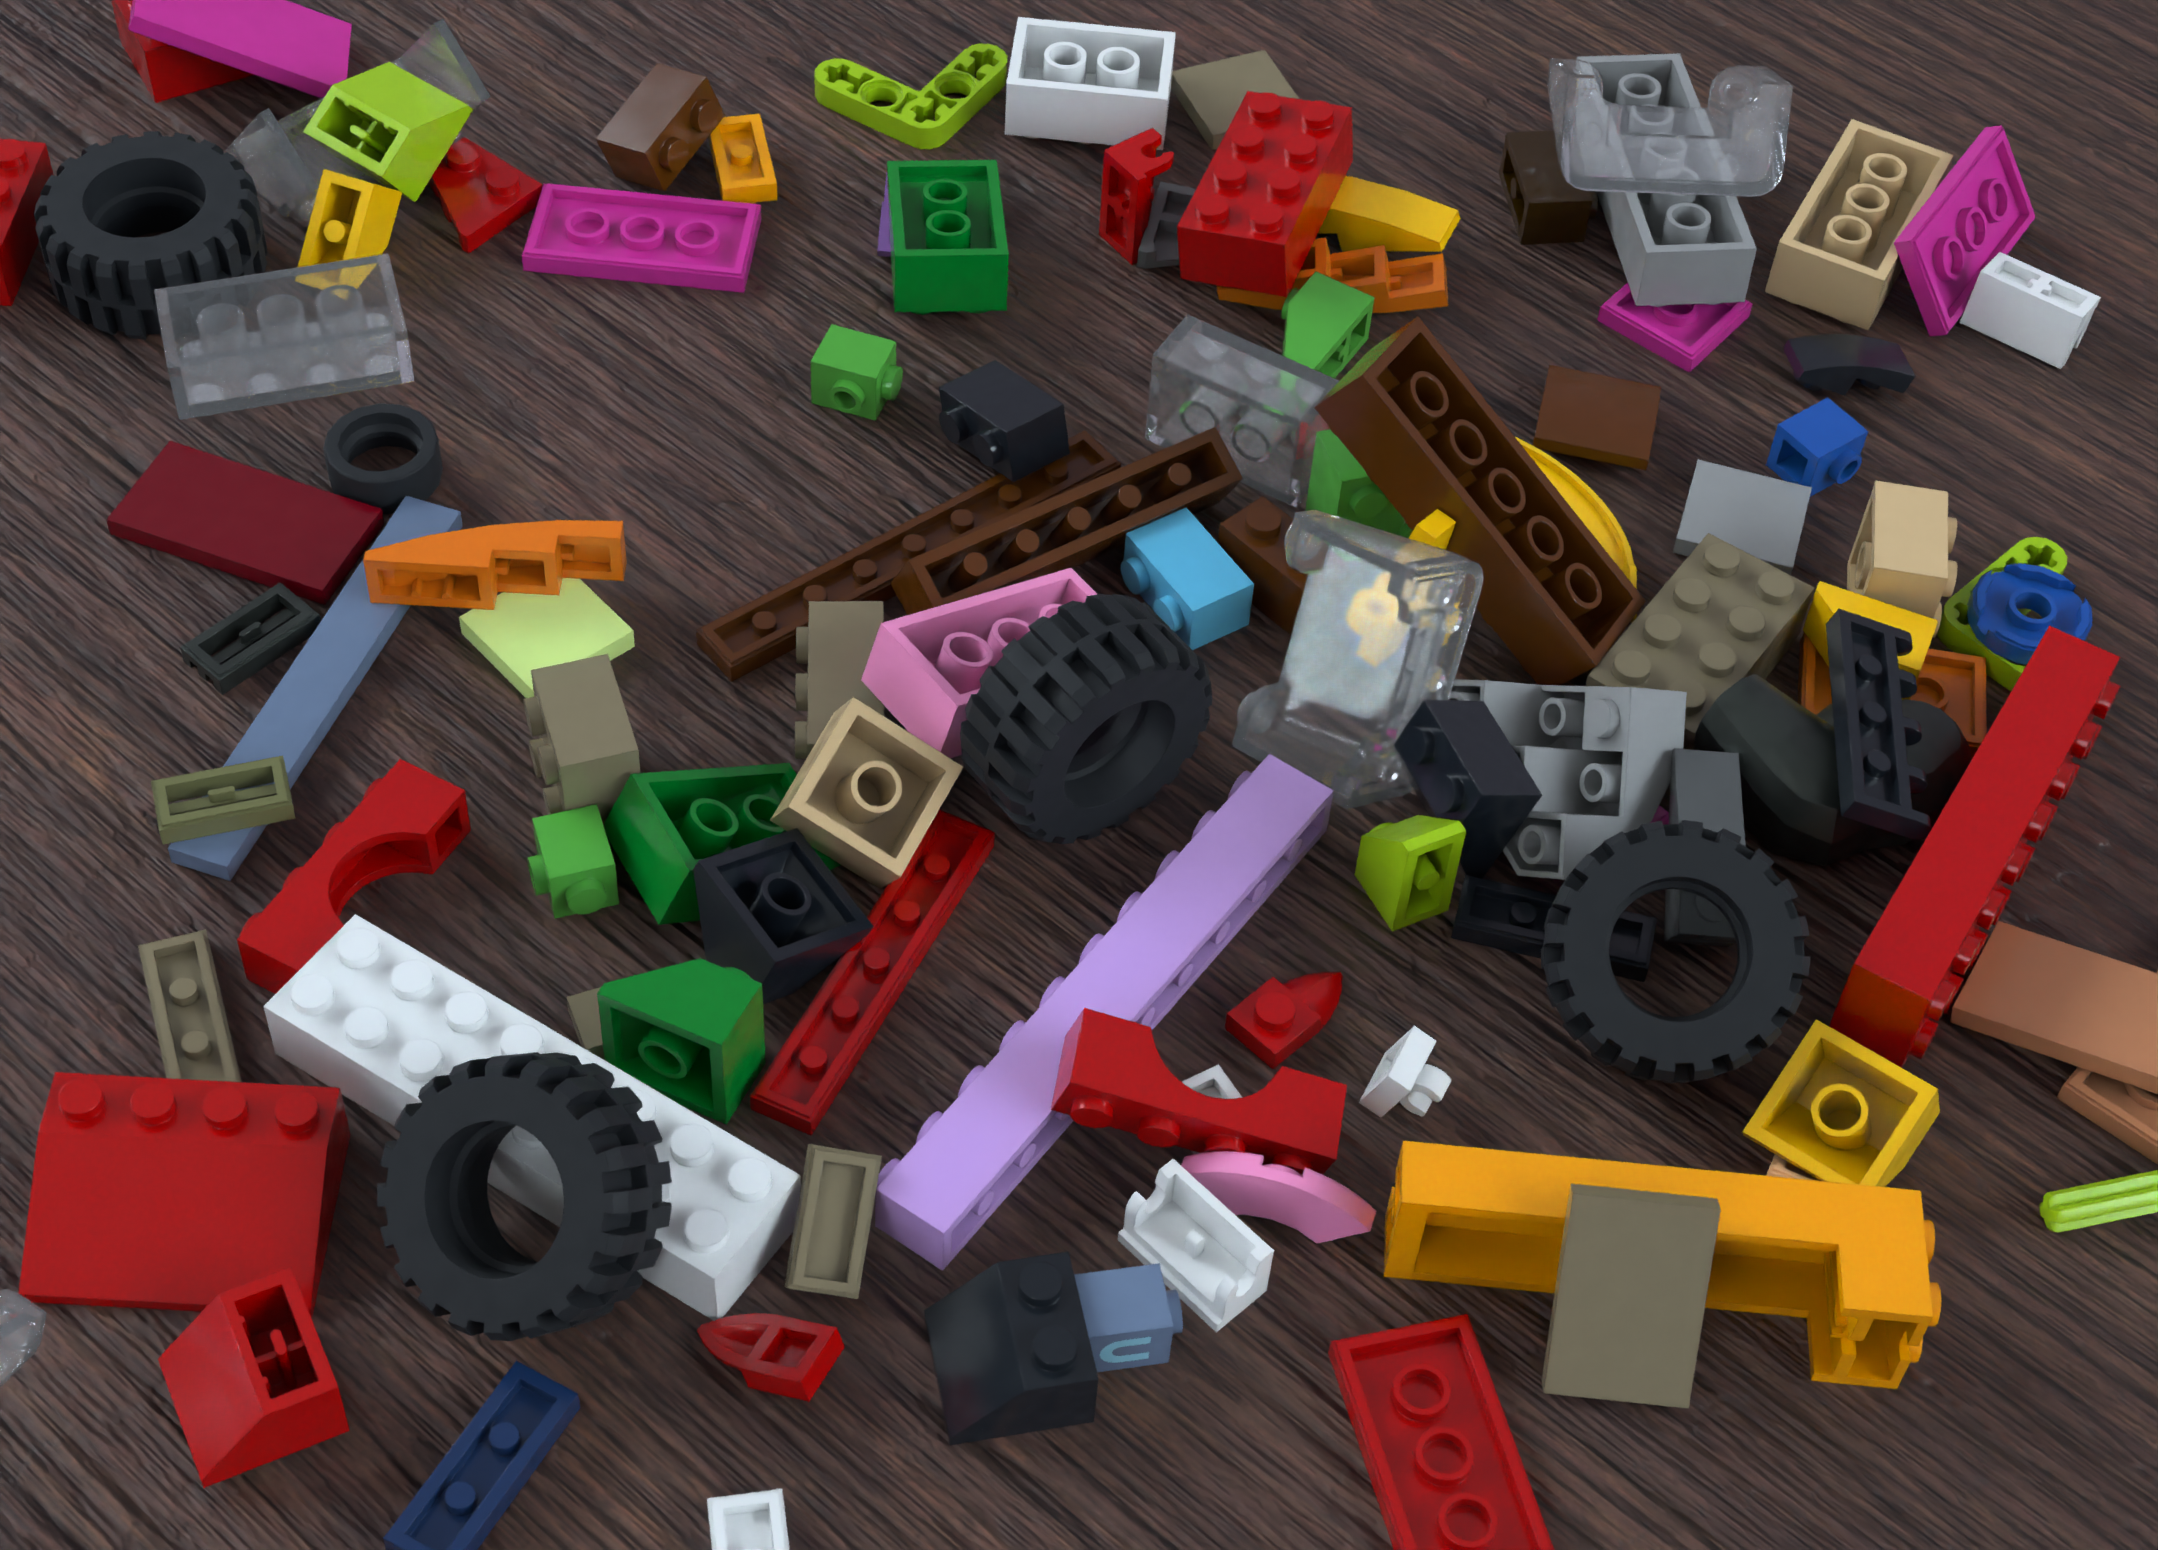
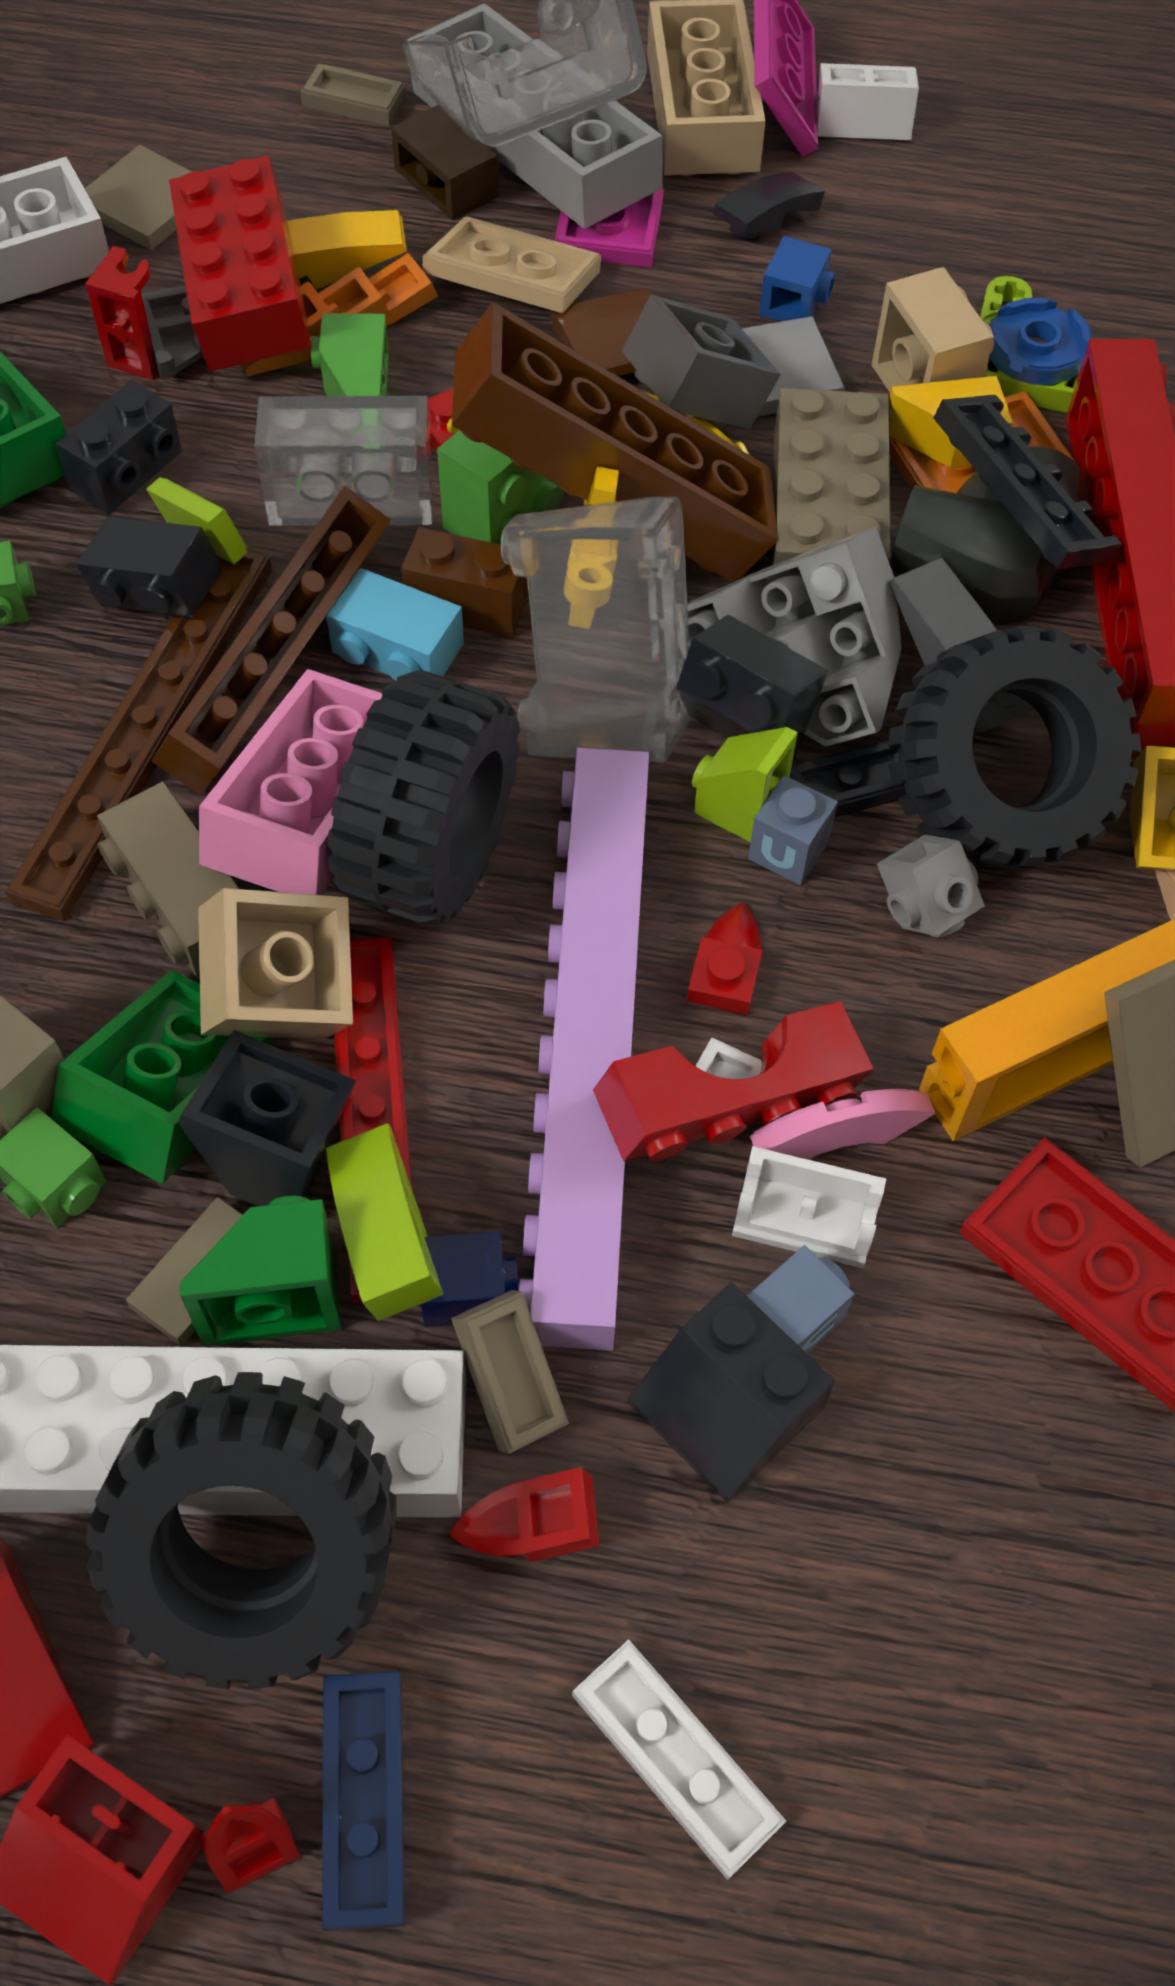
camera: 30 degrees left, 10 degrees up
white tile [1359,1026,1451,1117] -> none
none -> black brick [55,380,182,515]
none -> lime tile [146,477,248,565]
none -> red plate [199,1798,301,1894]
none -> dark tan tile [301,63,407,127]
none -> lime slope [326,1123,444,1321]
none -> clear blue brick [421,1231,519,1327]
none -> tan tile [422,216,602,313]
none -> dark grey brick [622,294,781,430]
none -> sand blue brick [748,775,838,886]
none -> light grey brick [877,835,985,937]

